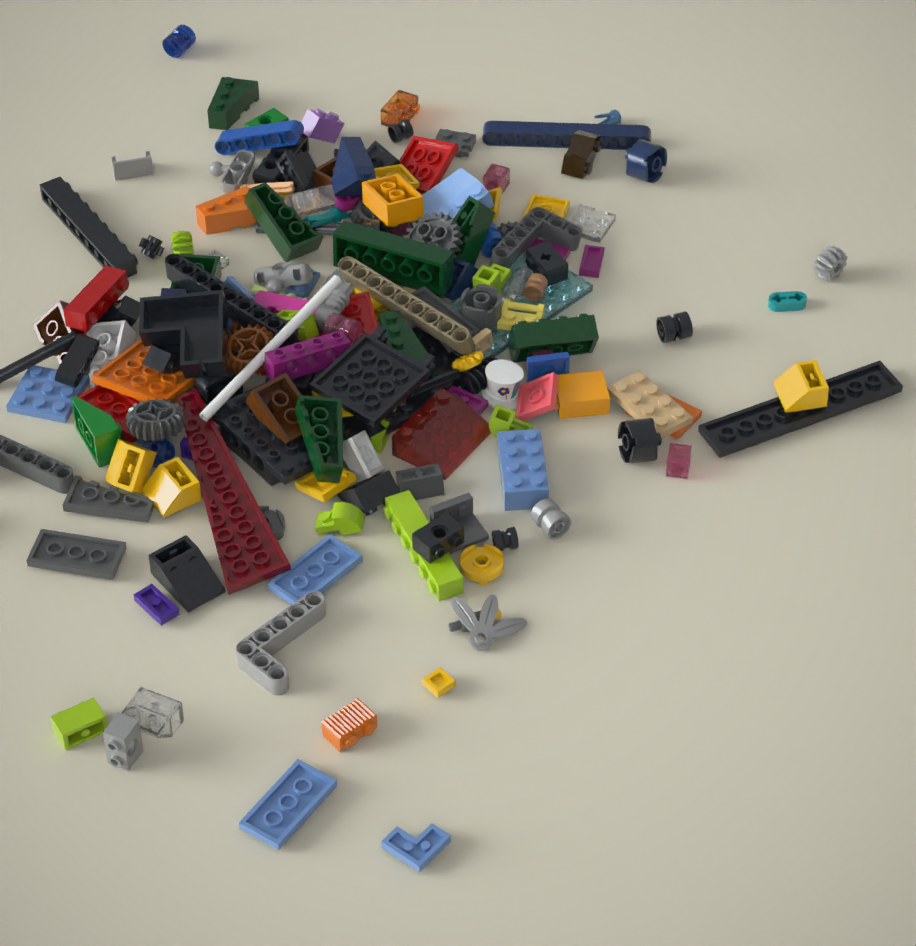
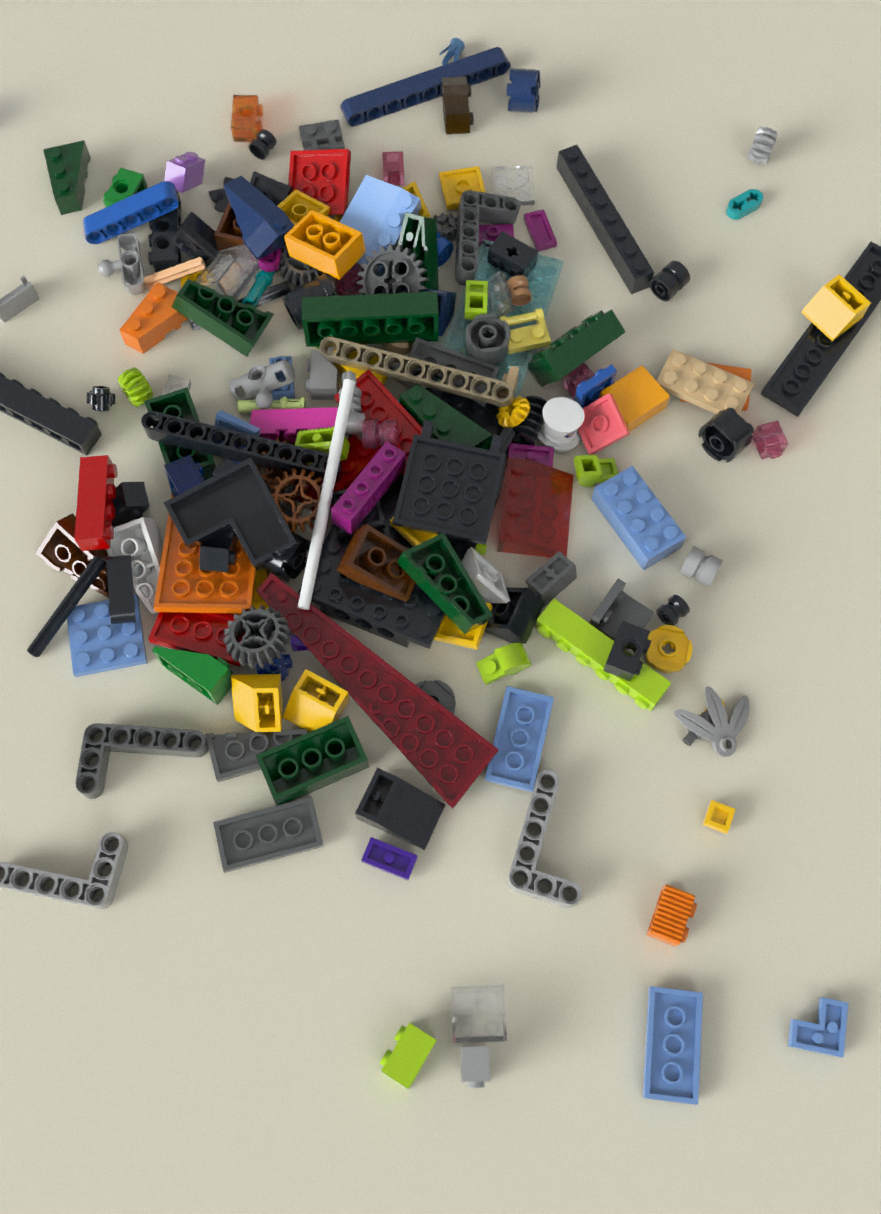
camera: 30 degrees left, 25 degrees up
none -> dark green slope [256,716,369,805]
none -> black brick [556,145,654,294]

